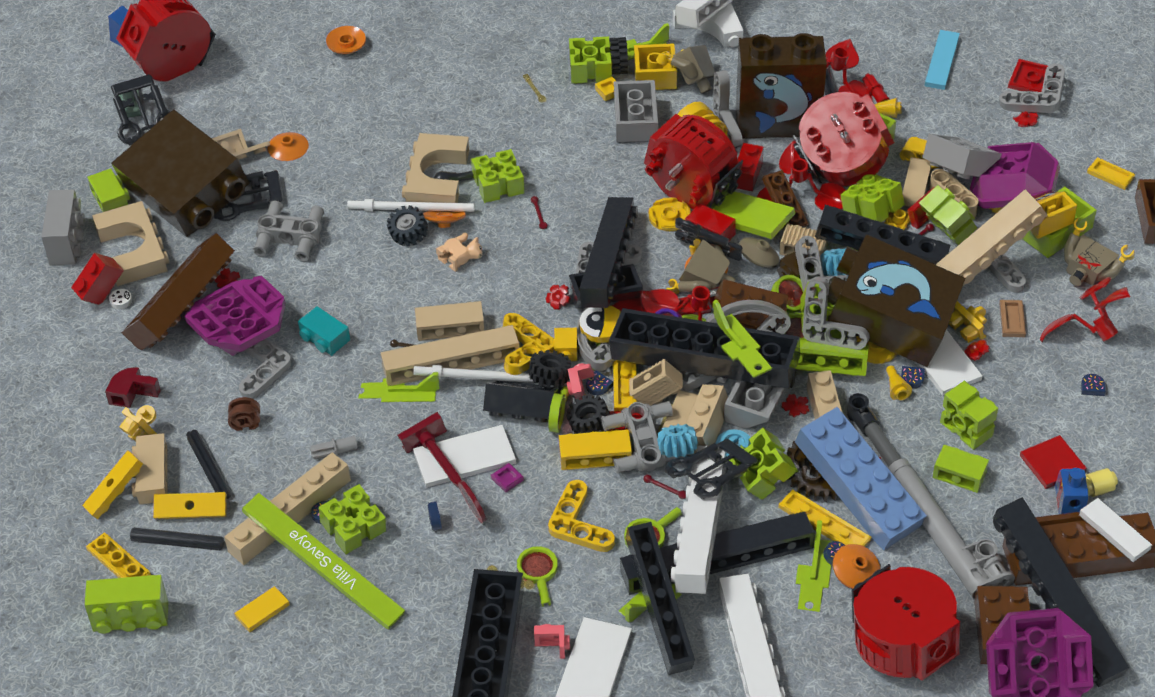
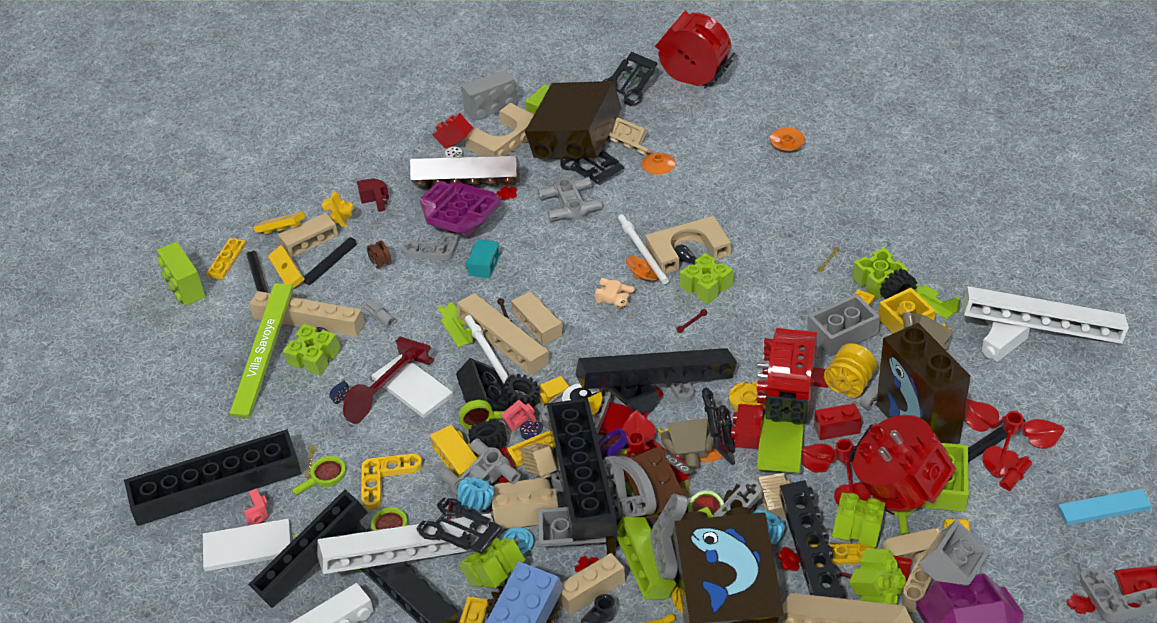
camera: 65 degrees right, 5 degrees down
yellow tile [234,586,290,633] -> none
black wheel [387,205,428,246] -> none
magenta tile [491,463,524,492] -> none
yellow beam [502,313,554,375] -> none
lime piece [713,300,772,378] -> none
dark tan dish [739,237,779,268] -> none
reddish brown tile [762,170,809,228] -> none
yellow cone [874,98,902,118] -> none

